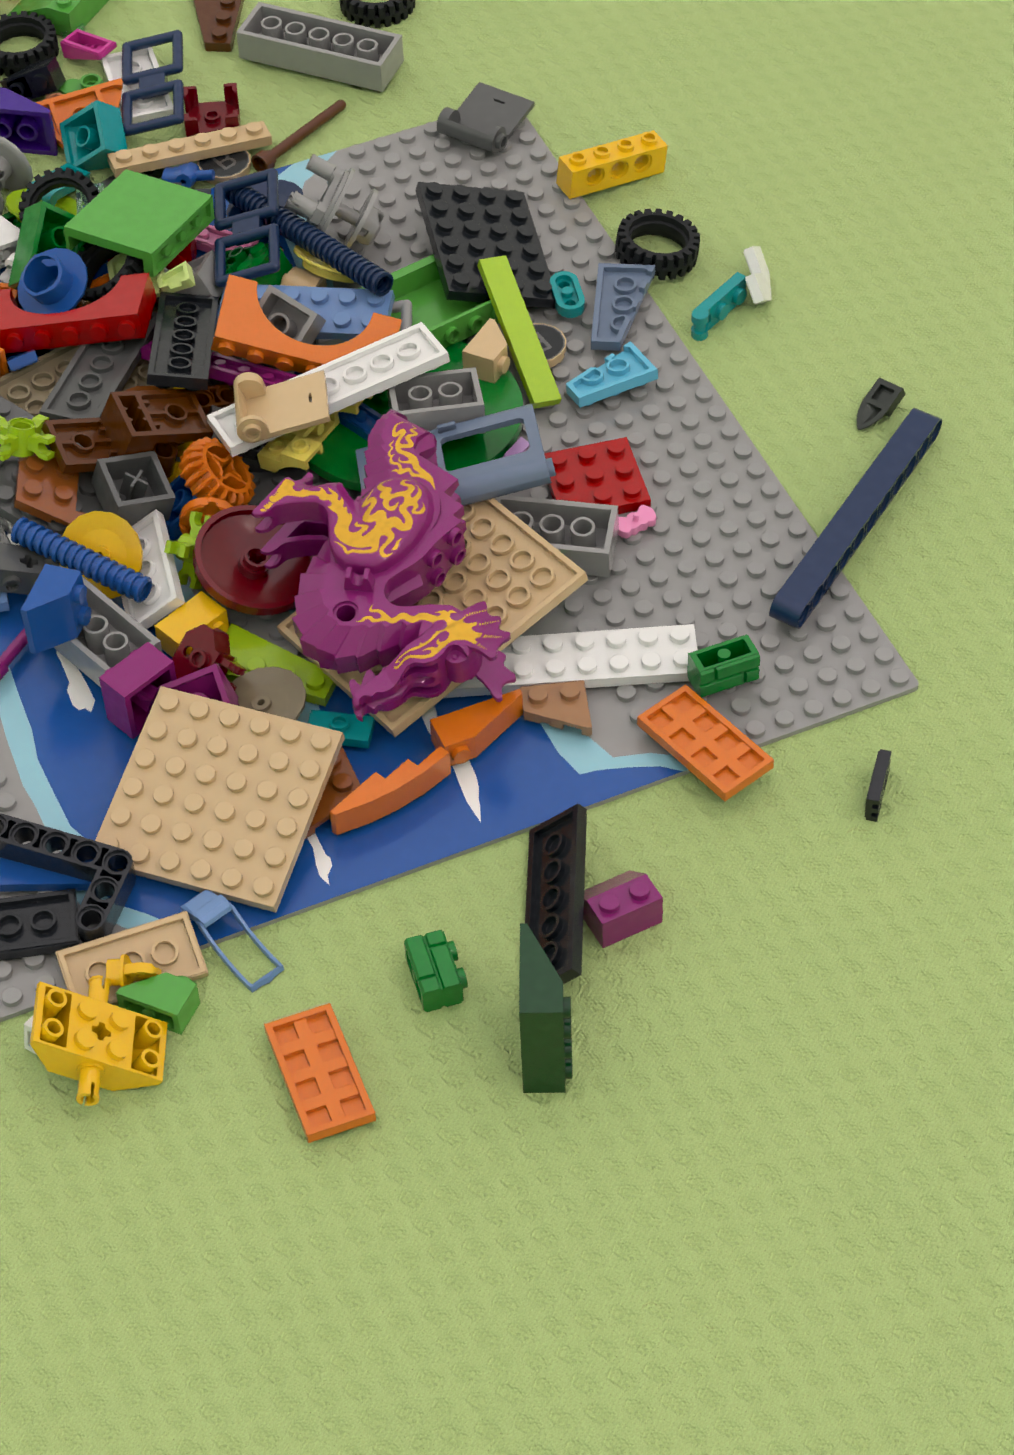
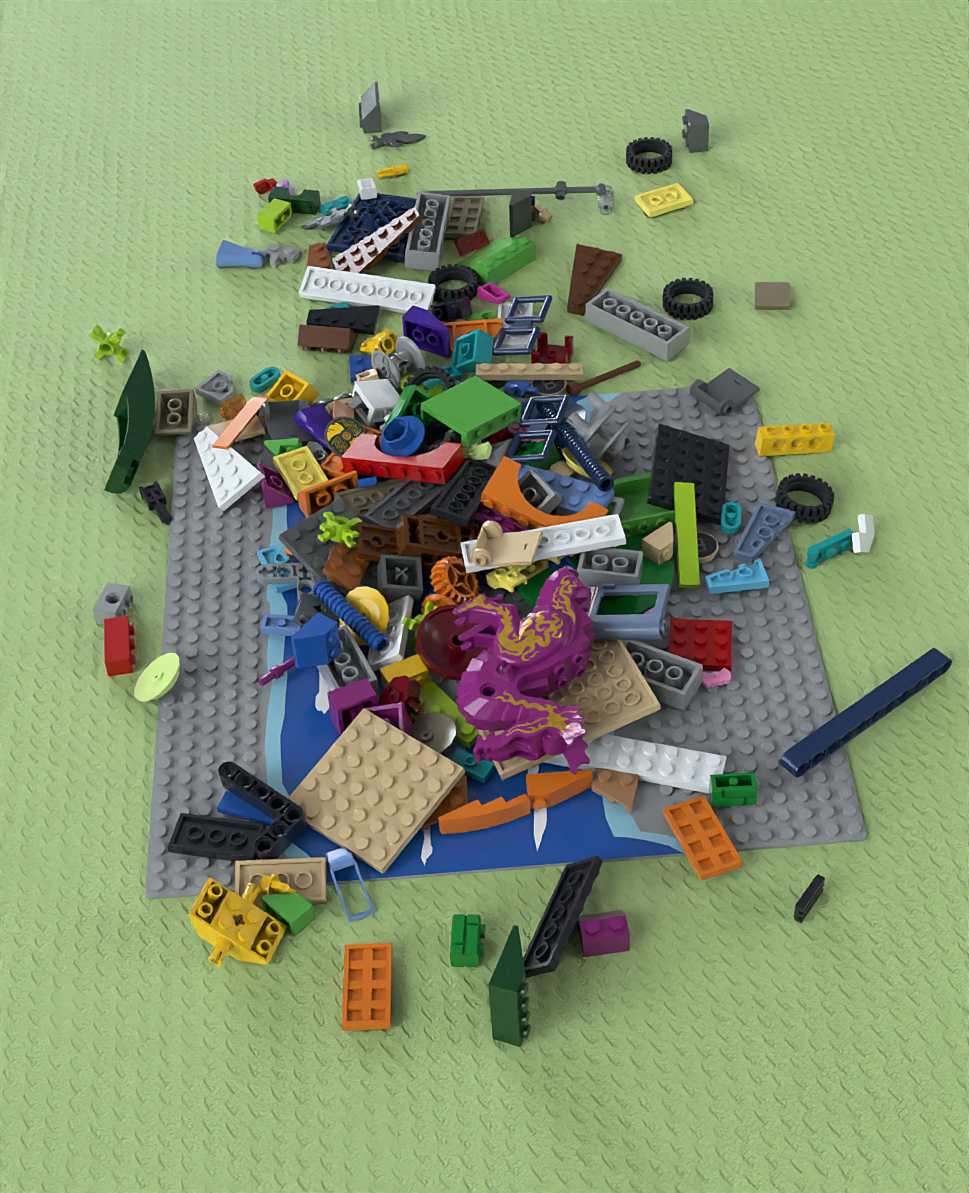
camera: 20 degrees right, 5 degrees down
pearl dark grey plate [857,378,906,430] -> none

